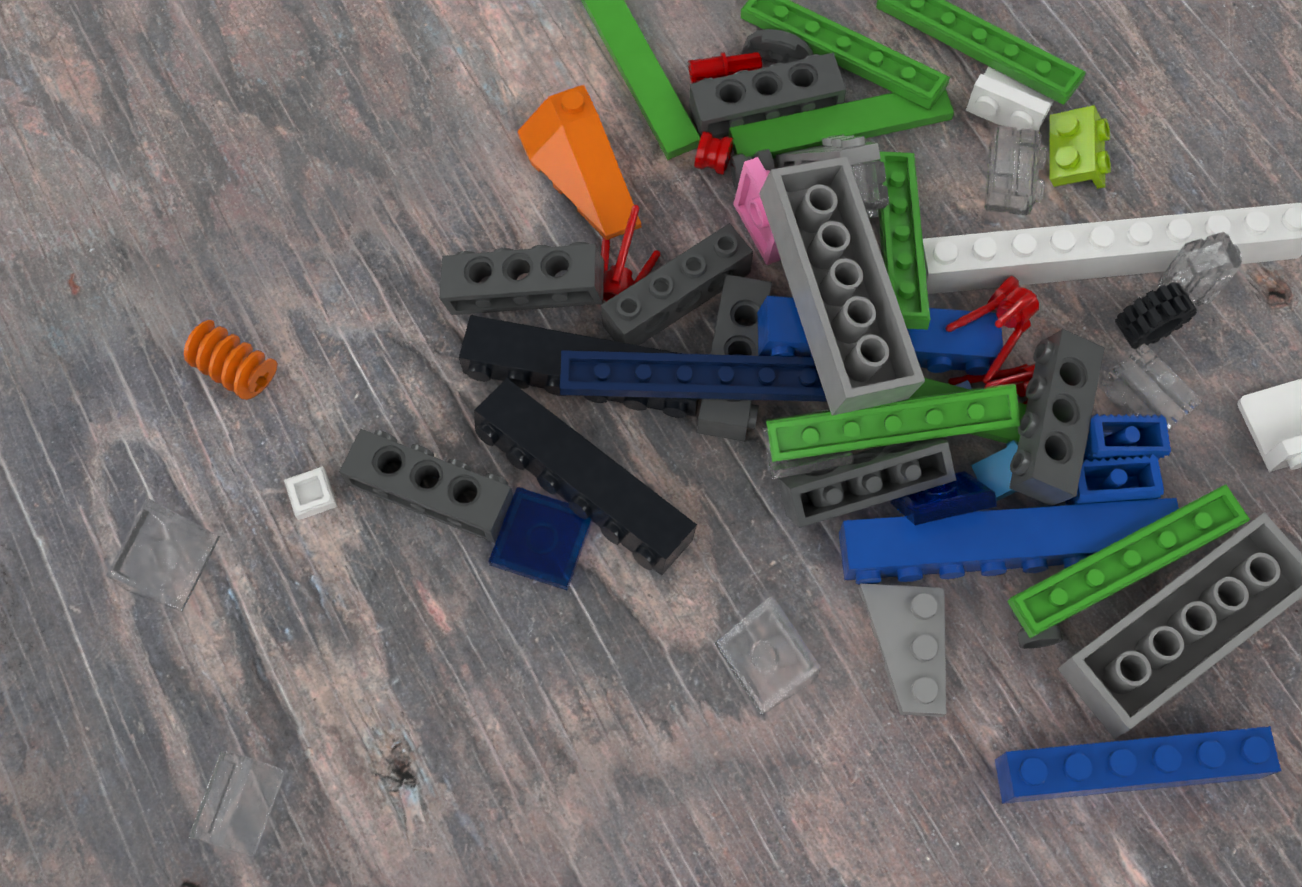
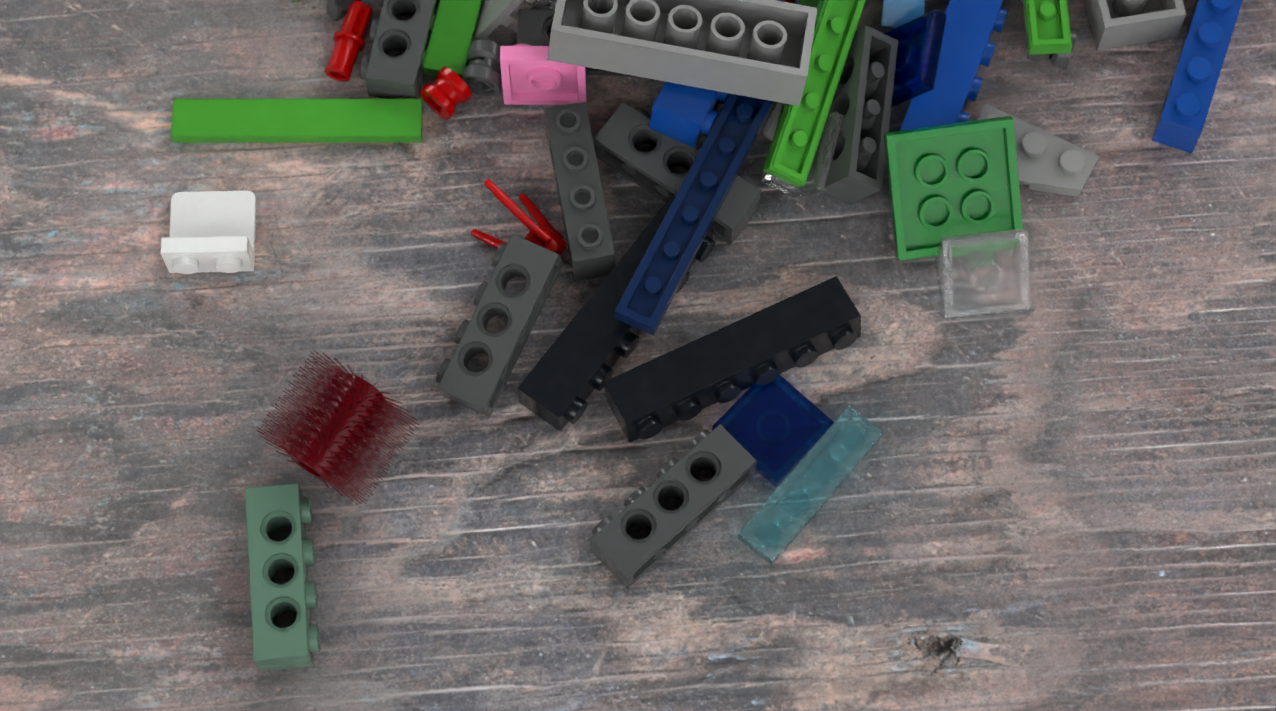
camera: 65 degrees left, 0 degrees up
orange piece [184,320,278,400] -> none
white tile [284,466,337,520] -> none
orange wedge [517,84,642,240] -> none
none -> white bracket [160,190,256,274]
none -> sand green brick [245,483,320,671]
none -> dark red piece [257,351,420,504]
none -> clear light blue plate [738,406,883,566]
none -> green plate [884,116,1024,261]

